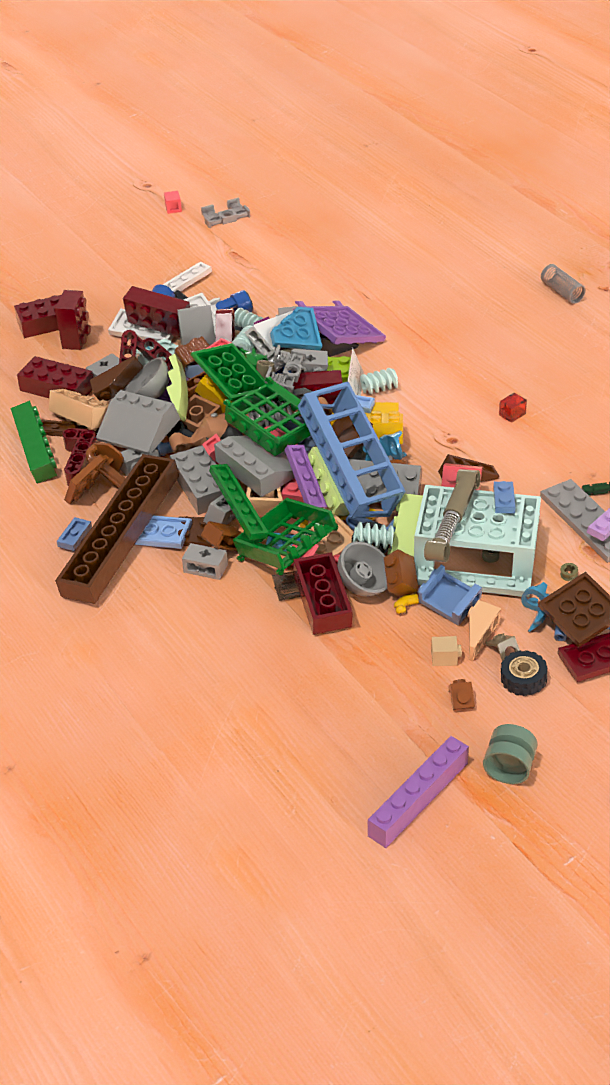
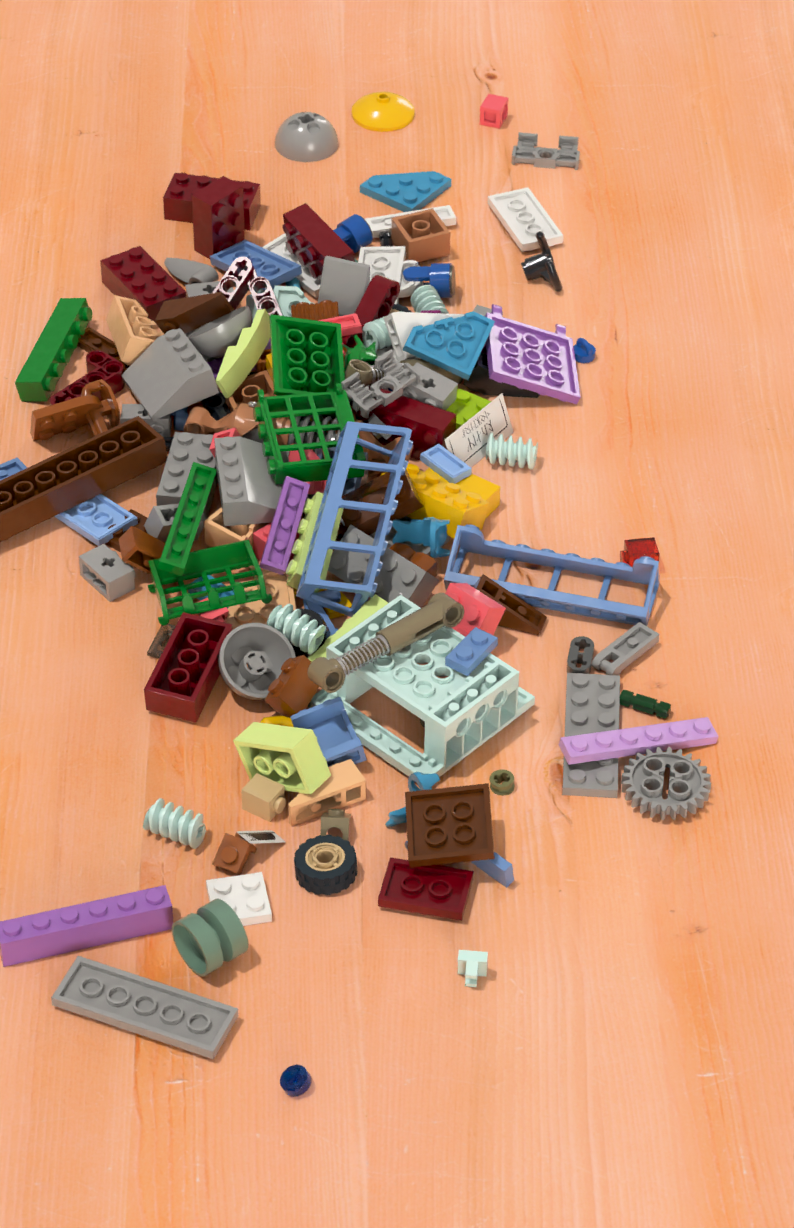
camera: 30 degrees right, 0 degrees up
none -> light grey plate [51,956,238,1060]
none -> light aqua piece [143,798,206,849]
none -> light grey piece [164,258,219,284]
none -> white plate [206,872,272,926]
none -> medium blue plate [210,240,302,290]
none -> yellowish green brick [233,722,331,794]
none -> sticker [237,830,285,844]
none -> light grey piece [275,112,338,162]
none -> yellow dish [351,92,415,132]
none -> dark azure plate [360,171,452,212]
none -> nougat brick [391,208,451,263]
none -> medium blue window [444,524,660,626]
none -> white plate [488,187,564,252]
none -> black piece [521,231,562,291]
none -> dark grey beam [567,636,594,674]
none -> blue tile [574,338,596,363]
none -> light grey plate [592,622,660,675]

